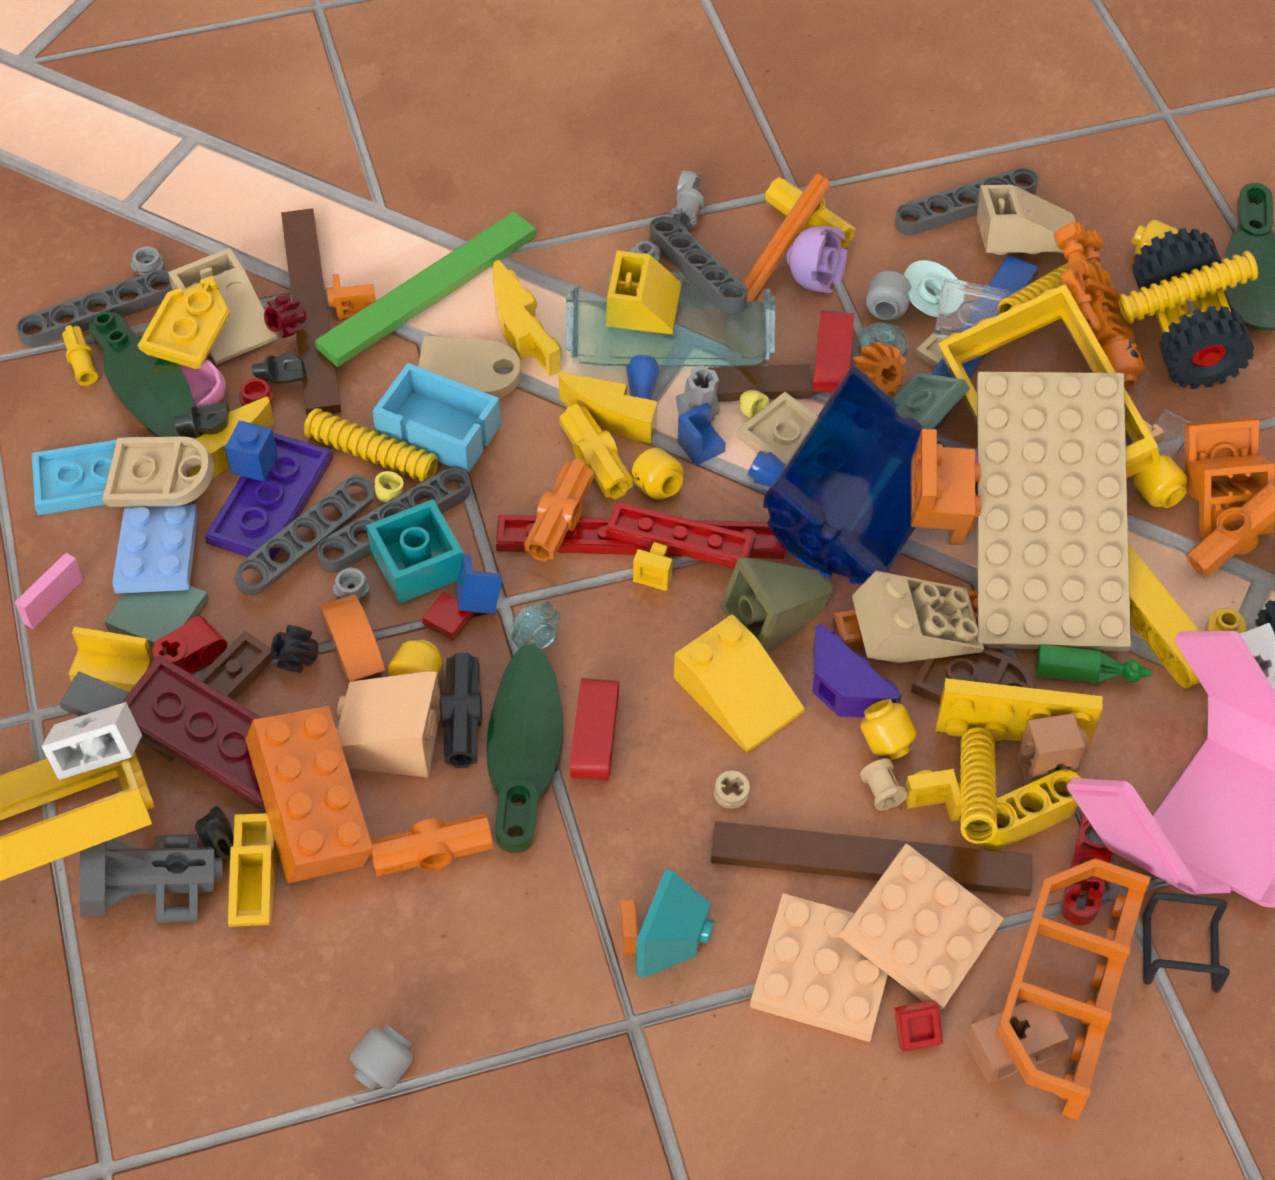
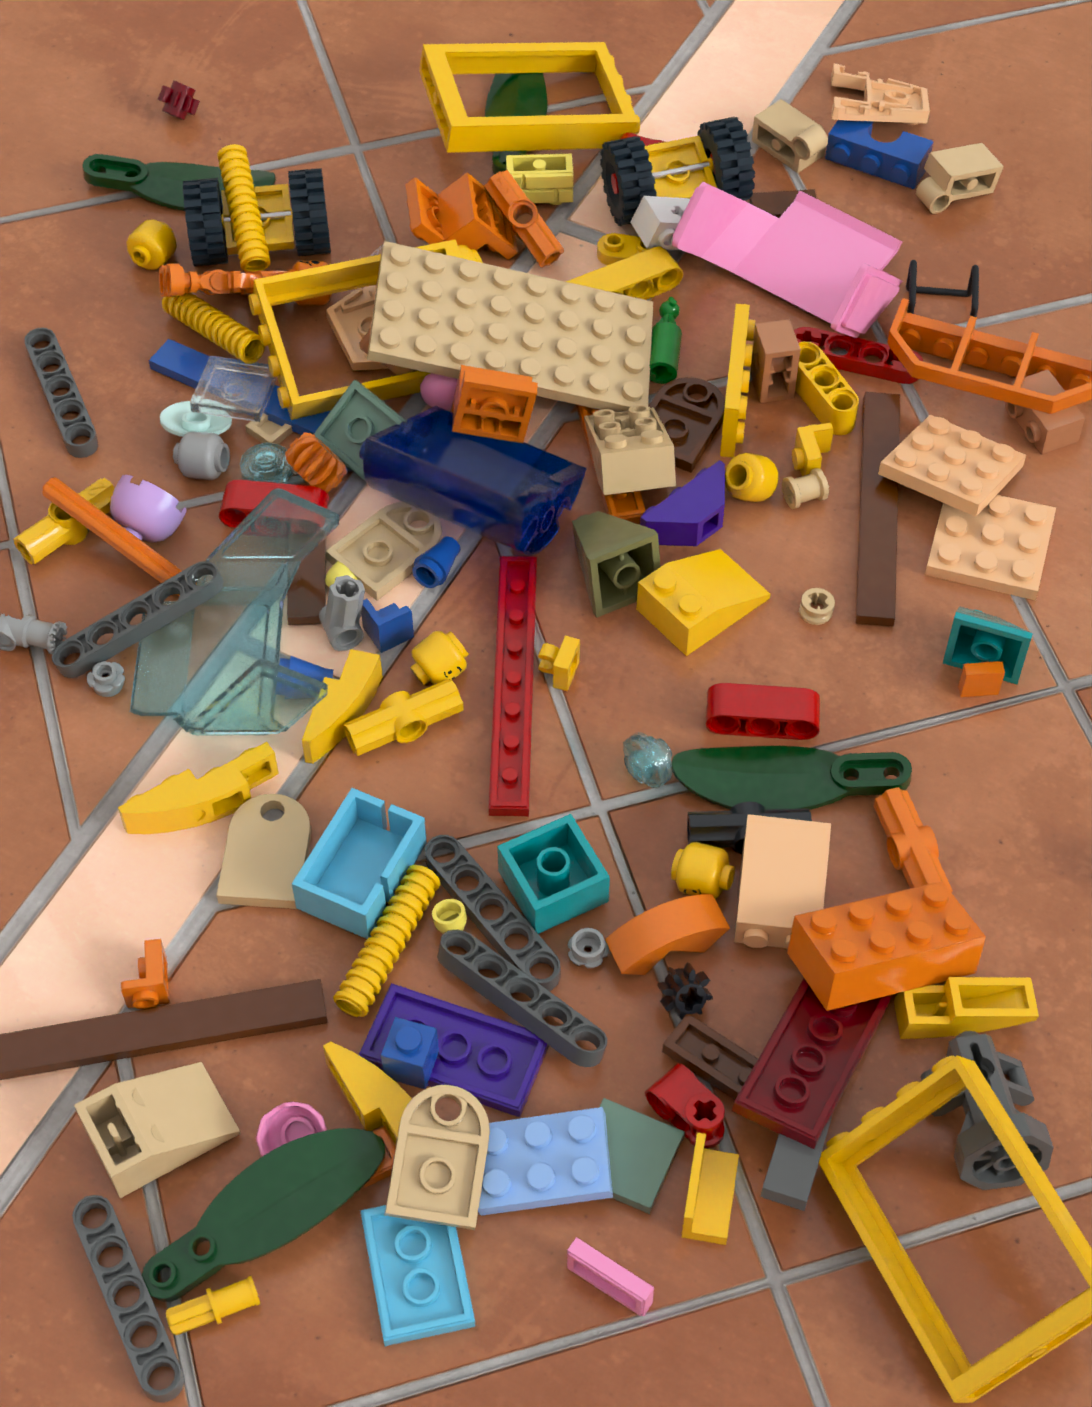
camera: 90 degrees left, 0 degrees up
white brick [42,702,142,780] -> none
light grey plate [131,246,164,275] -> none
yellow tile [137,275,230,369] -> none
pearl dark grey piece [174,402,229,438] -> none
pearl dark grey piece [195,806,234,860] -> none
red plate [239,378,274,406] -> none
pearl dark grey piece [252,353,308,383] -> none
dark red gear [264,293,306,338] -> none
bright green tile [315,212,536,367] -> none
red tile [422,592,474,641] -> none
blue panel [456,554,502,614] -> none
orange piece [524,459,594,562] -> none
yellow slope [606,250,681,335] -> none
red tile [606,502,755,569] -> none
red tile [894,1000,944,1052] -> none
yellow piece [960,727,998,844] -> none
tan slope [977,185,1076,255] -> none

